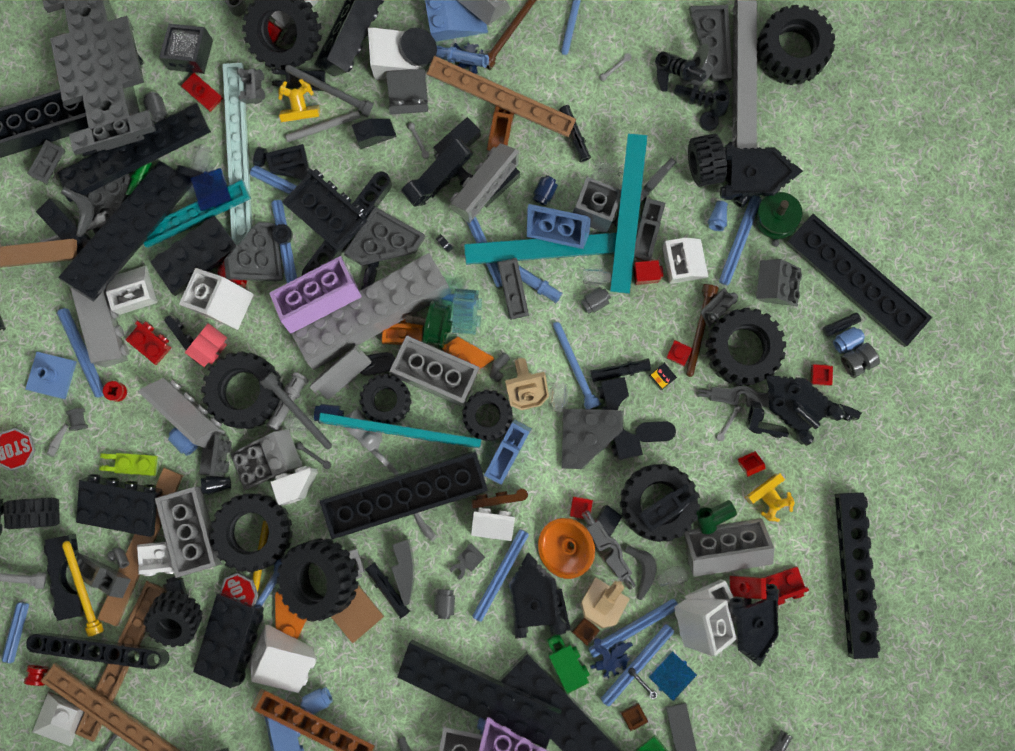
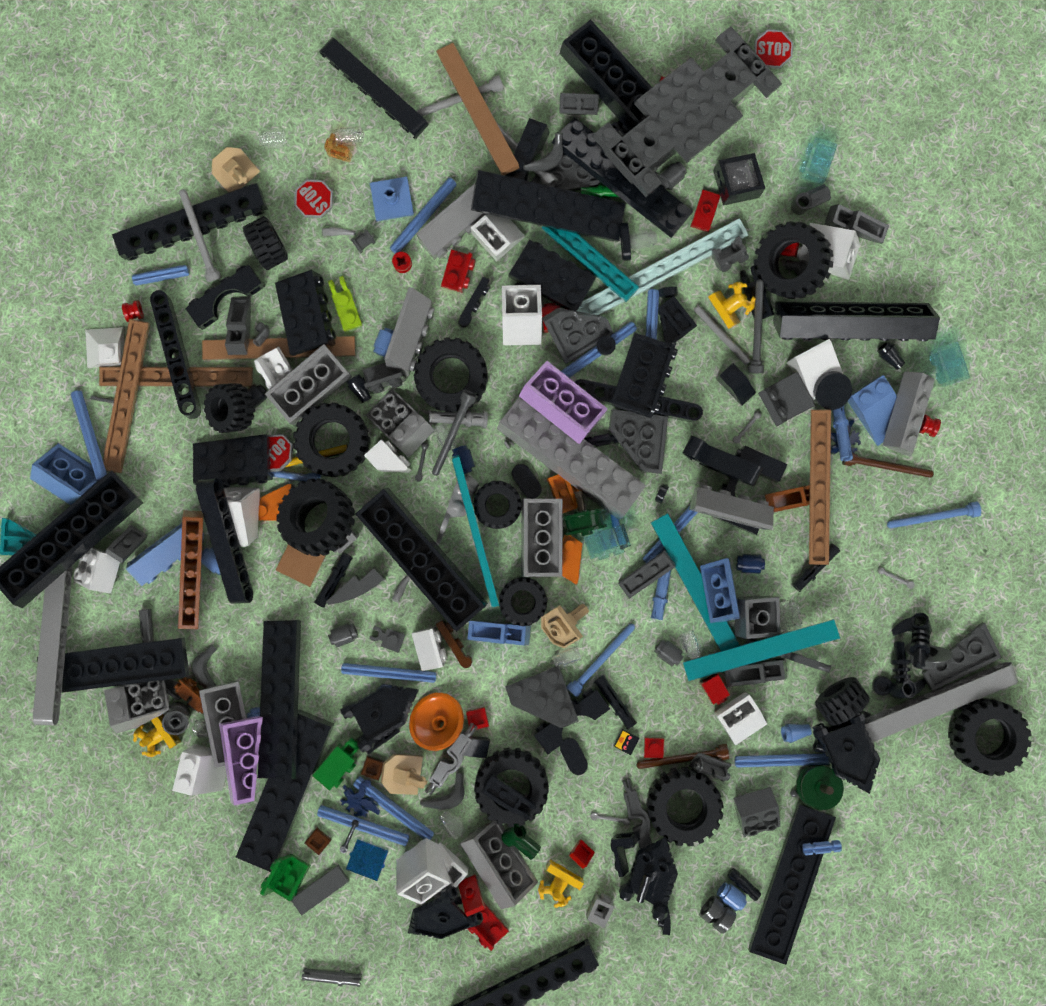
camera: 70 degrees right, 5 degrees up
yellow piece [62,541,104,637] -> none
coral brick [184,323,228,367] -> none
clear blue piece [191,168,232,211] -> none
light grey panel [310,344,371,399] -> none
dark grey arm [490,352,510,382] -> none
red plate [810,364,833,386] -> none
none -> black beam [196,478,253,604]
none -> light grey brick [586,893,614,928]
none -> medium blue axle [802,840,842,855]

